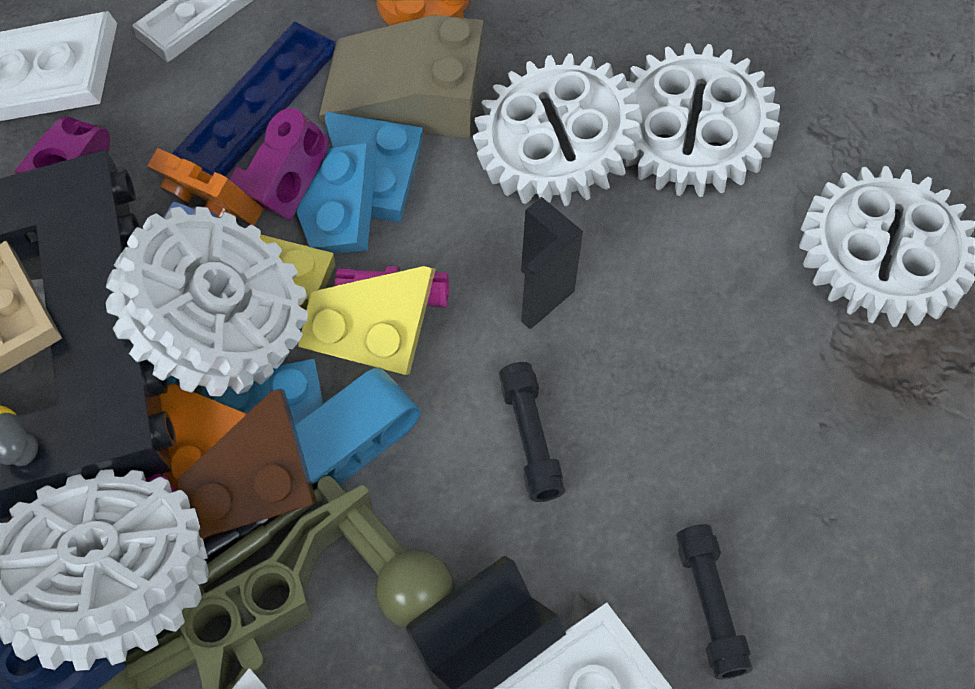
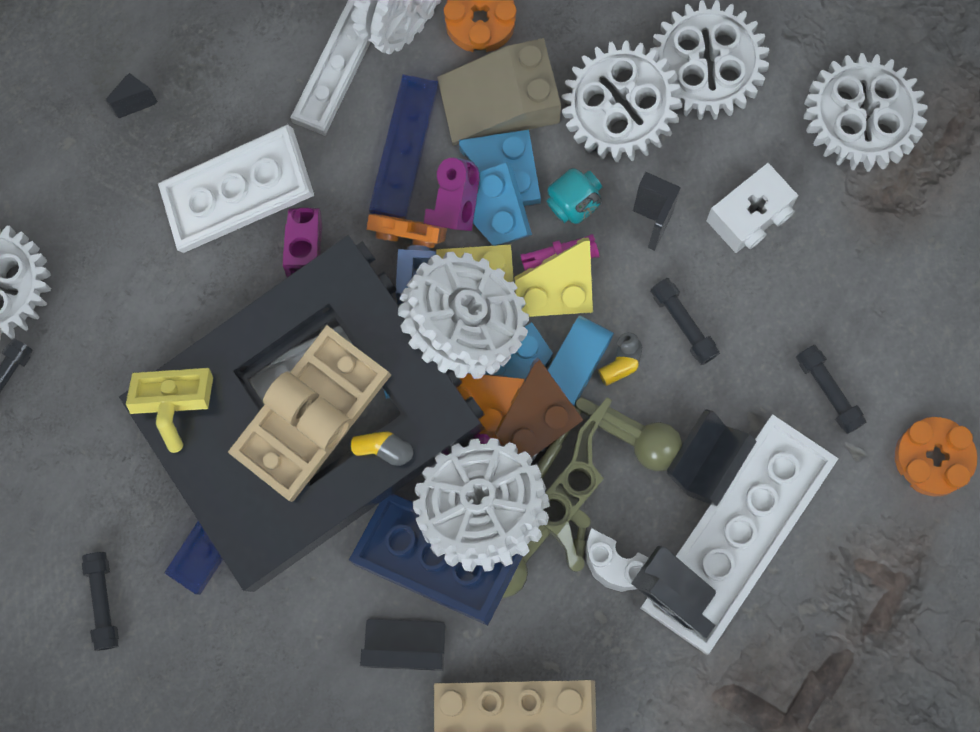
camera: 15 degrees left, 15 degrees up
none -> teal head [546,168,603,224]
none -> arm [598,332,642,386]
none -> white brick [706,163,799,253]

